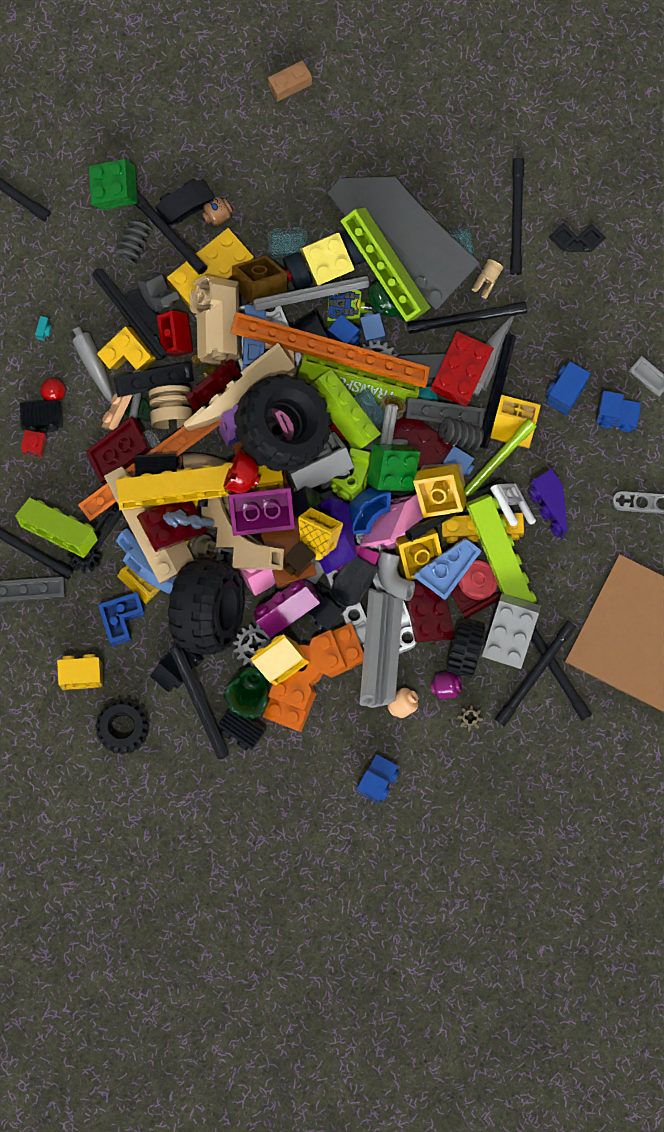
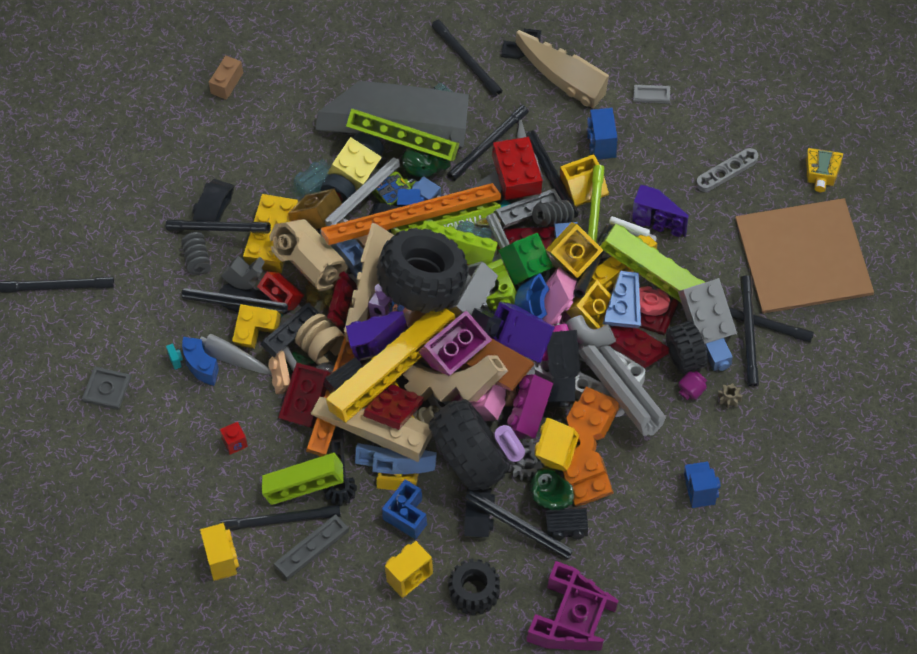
camera: 35 degrees left, 20 degrees down
black brick [20,400,63,432] -> none
red piece [40,378,66,401] -> none
green brick [89,159,137,210] -> none
sand blue animal [163,509,214,529] -> none
medium nougat head [202,197,233,227] -> none
red cylinder [223,451,261,494] -> none
dark brown brick [283,542,316,578] -> none
yellow torso [299,508,343,560] -> none
light nougat head [388,688,418,718] -> none
tan hinge [471,259,503,299] -> none
blue brick [596,391,641,432] -> none
none -> blue brick [182,337,219,386]
none -> dark purple slope [346,311,408,361]
none -> lavender piece [494,425,525,462]
none -> tan wedge [516,30,609,109]
none -> magenta wedge [526,561,619,650]
none -> medium blue brick [705,338,733,371]

